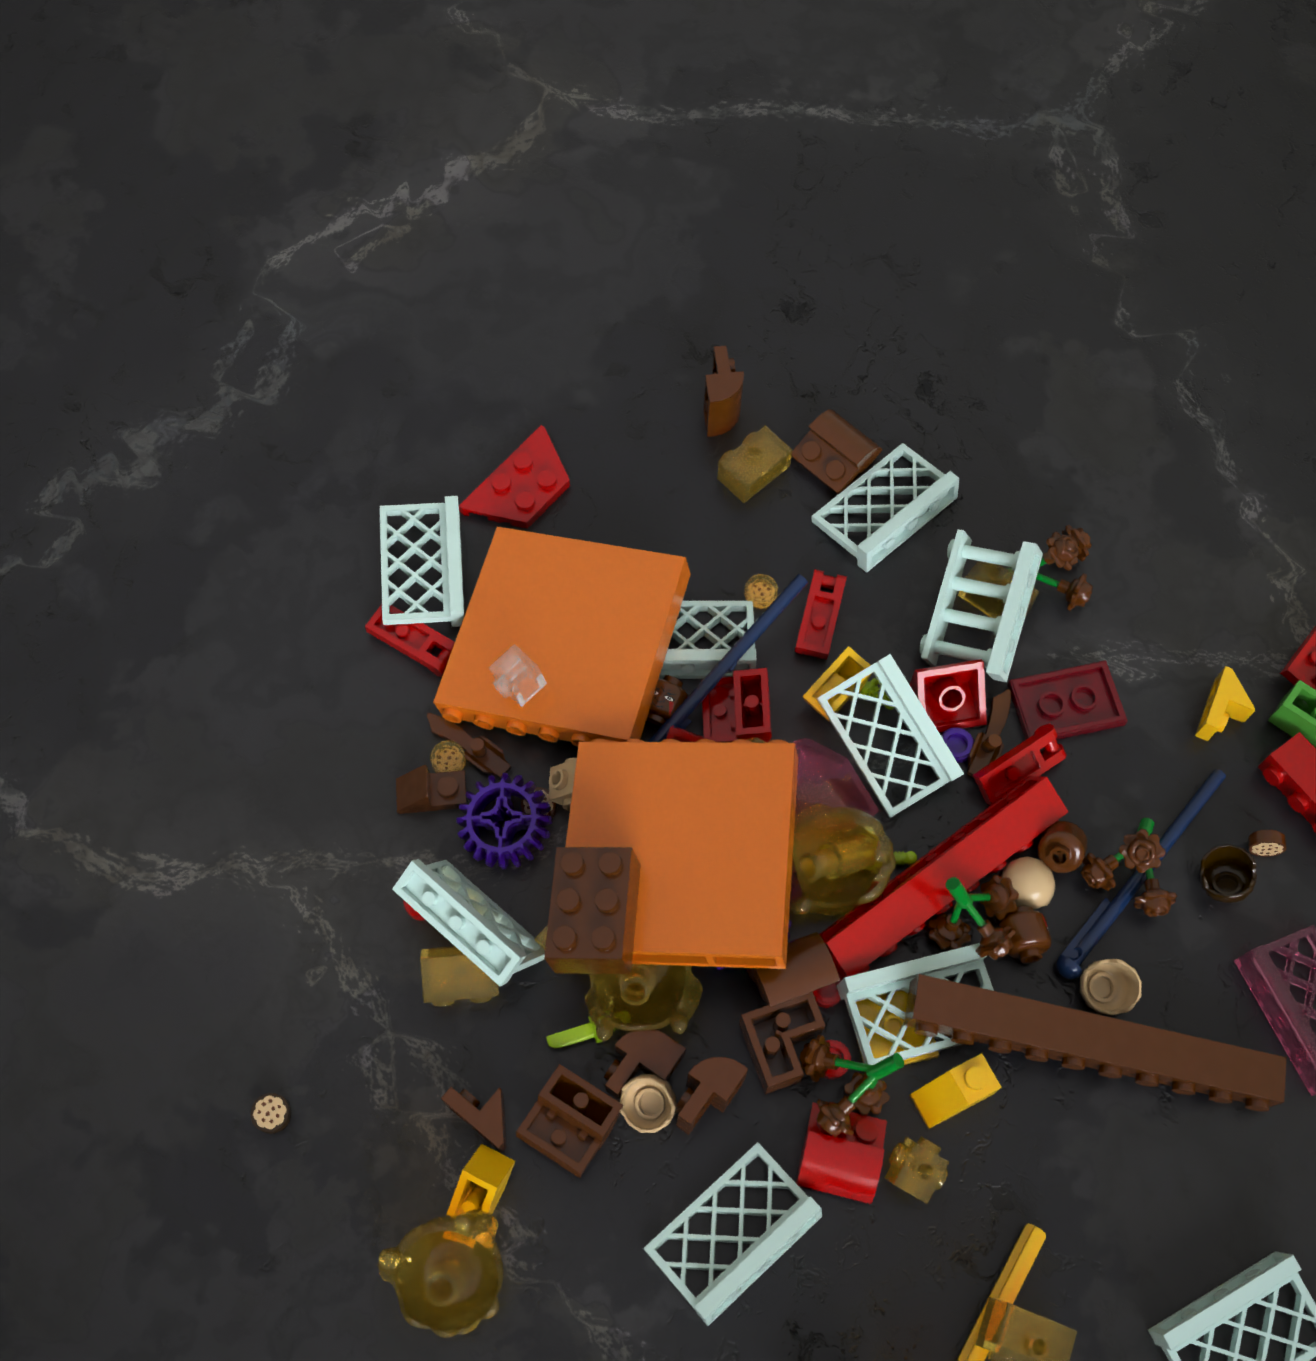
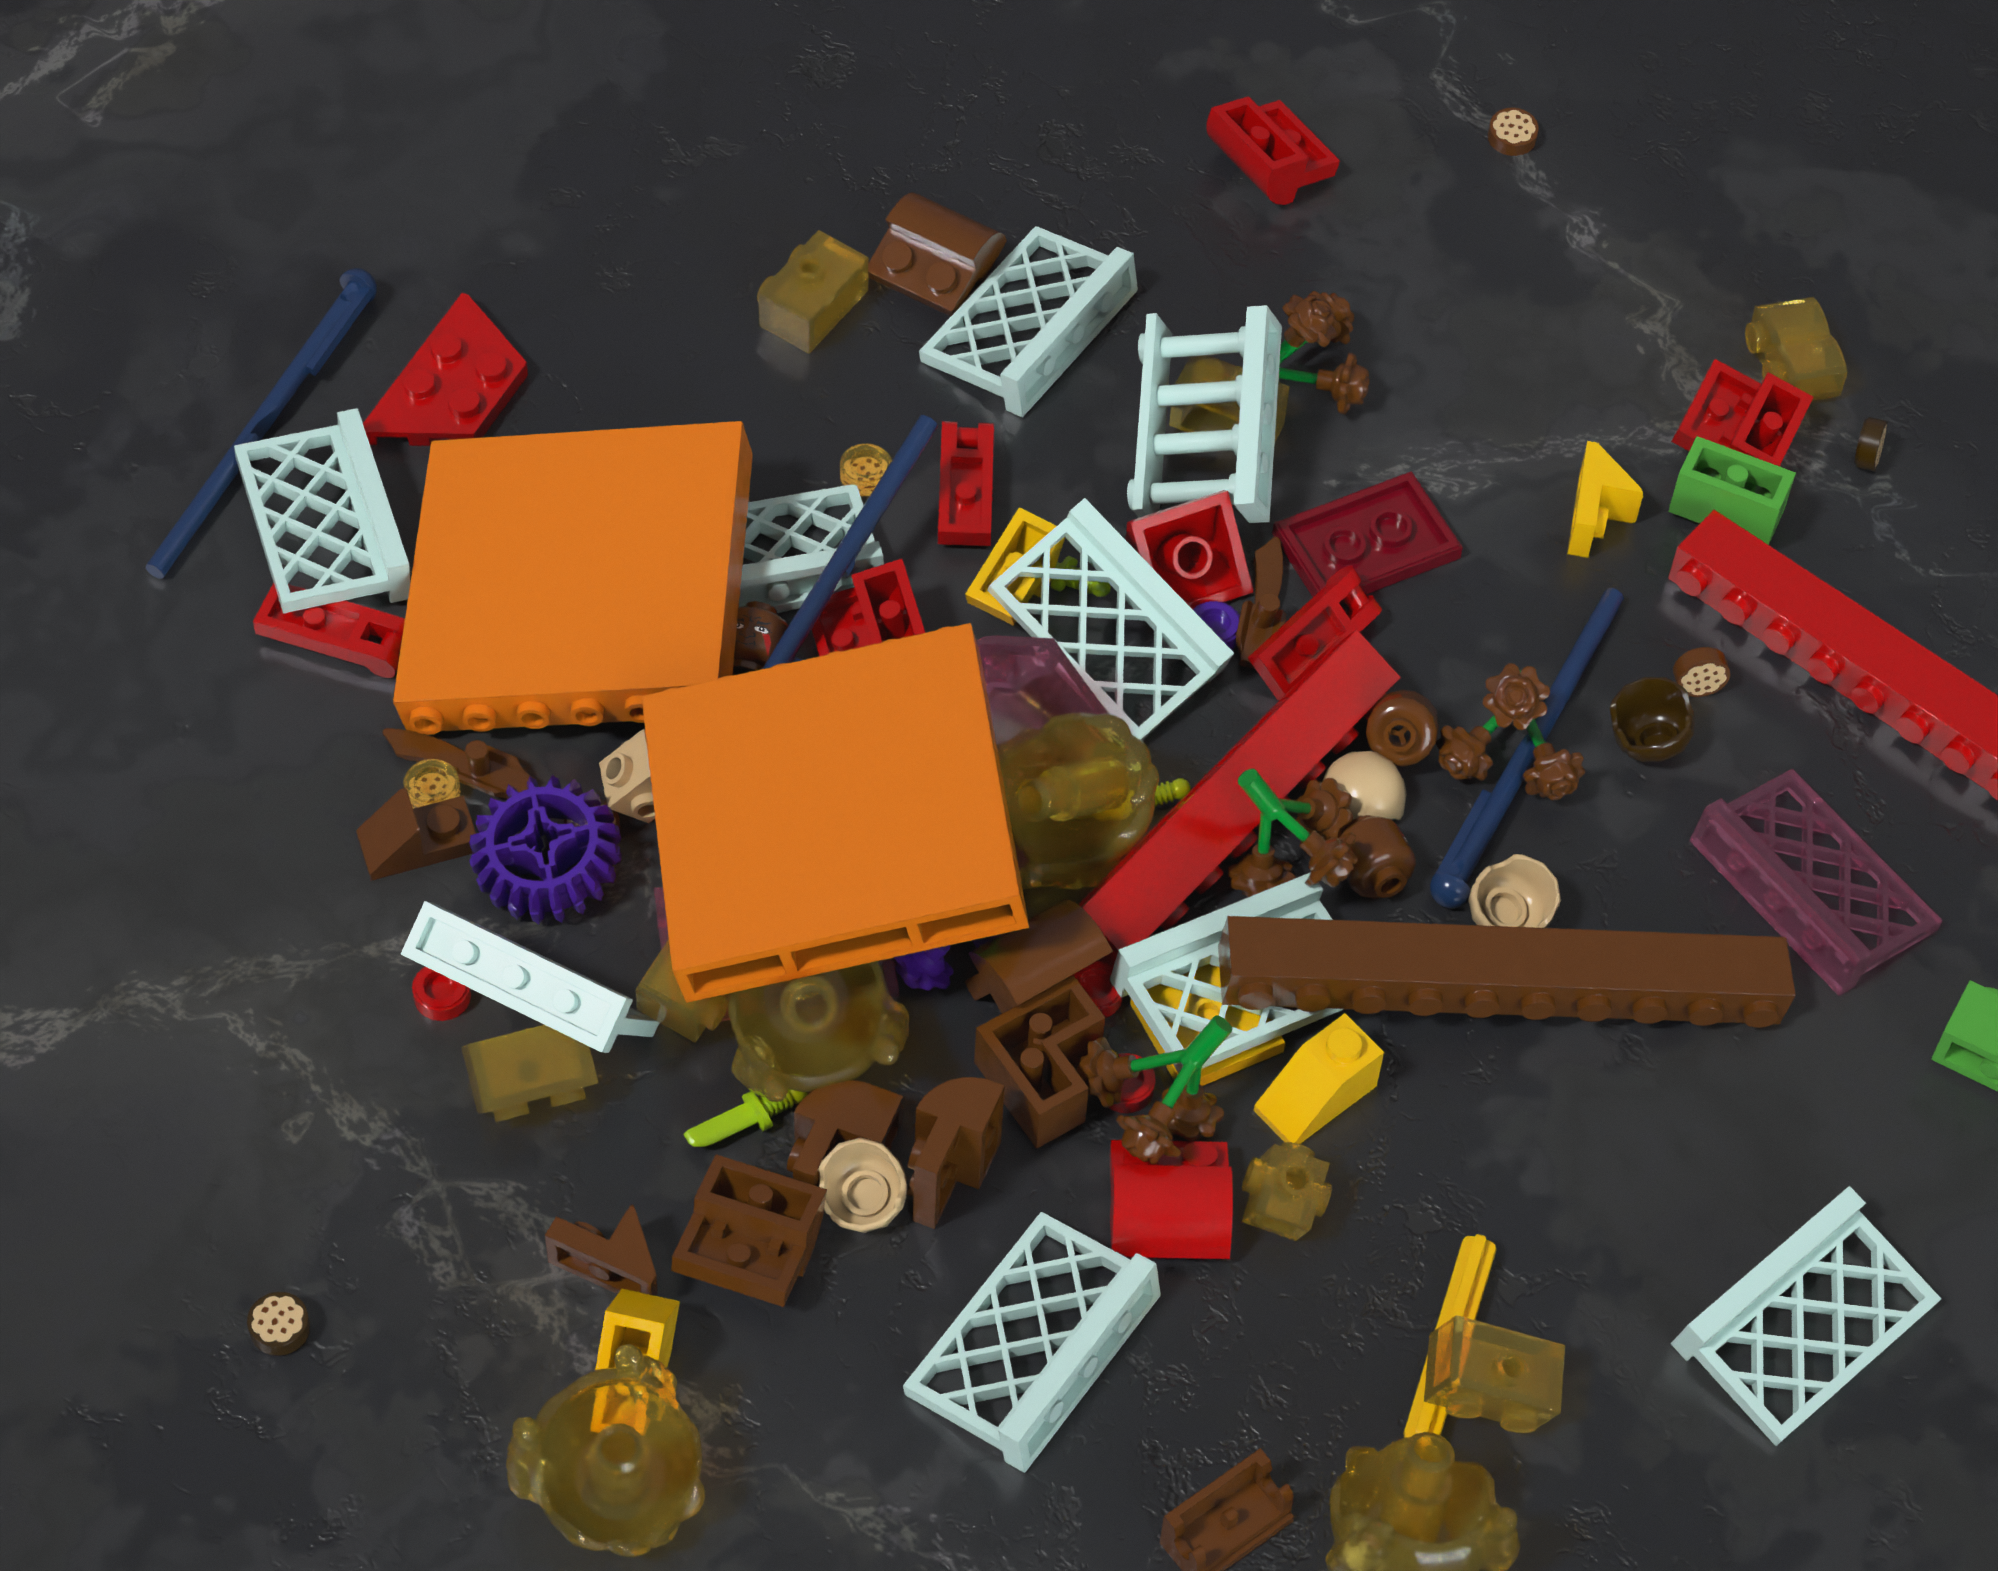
camera: 15 degrees left, 10 degrees down
clear brick [488,644,547,707] -> none
reddish brown brick [544,847,641,974] -> none
reddish brown brick [703,346,744,437] -> none
none -> dark blue bar [145,268,377,579]
none -> red brick [1206,96,1340,205]
none -> tile [1487,108,1539,156]

